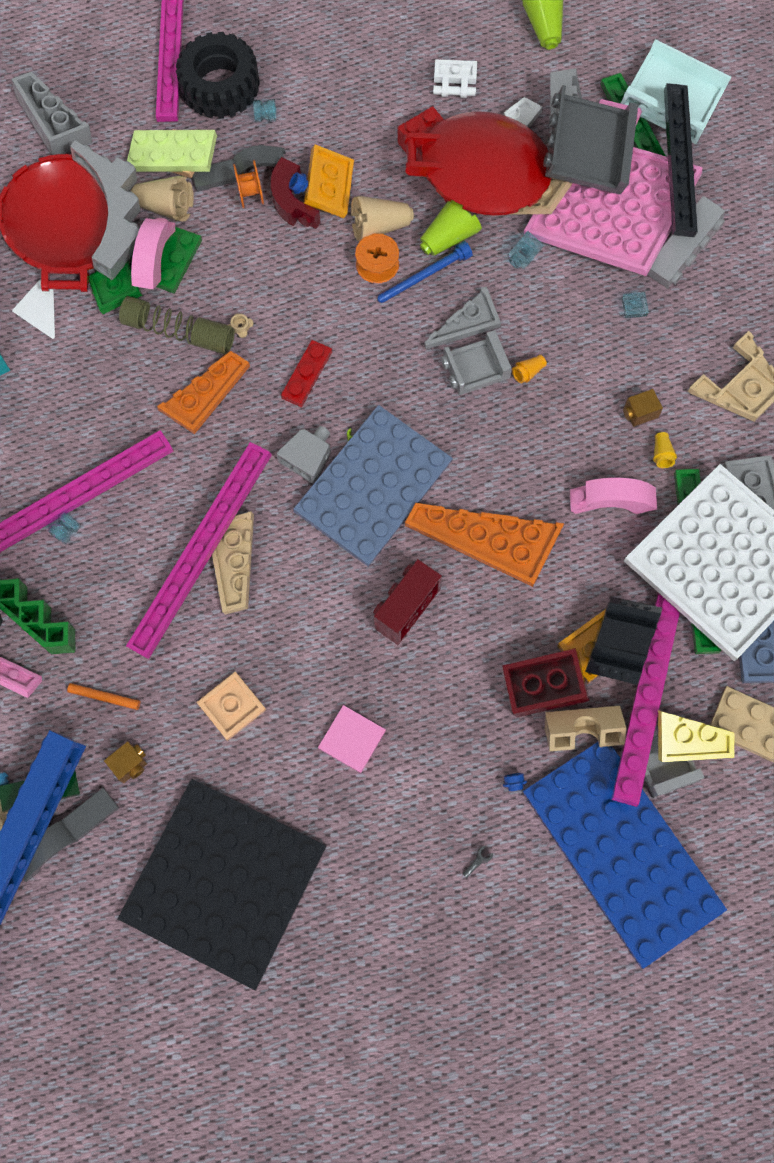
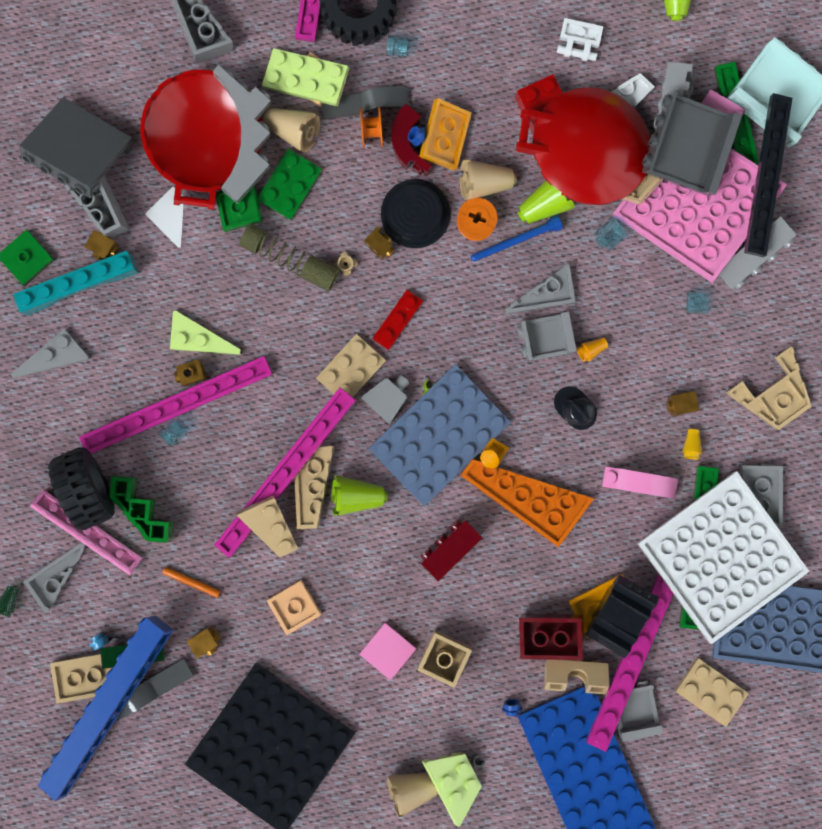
camera: 10 degrees right, 15 degrees up
bright pink arch [132,218,175,289] -> none
orange wing [157,351,250,435] -> none
light yellow wing [658,710,734,762] -> none
none -> yellowish green wing [170,311,241,355]
none -> pearl gold brick [174,359,208,387]
none -> tan wing [236,496,298,557]
none -> tan plate [316,334,386,397]
none -> lime cone [331,475,388,516]
none -> pearl gold brick [364,226,395,260]
none -> black piece [381,179,450,249]
none -> tan cone [387,772,439,817]
none -> tan brick [417,629,472,688]
none -> yellowish green wing [422,752,482,827]
none -> light orange plate [480,438,509,468]
none -> black piece [554,386,597,430]

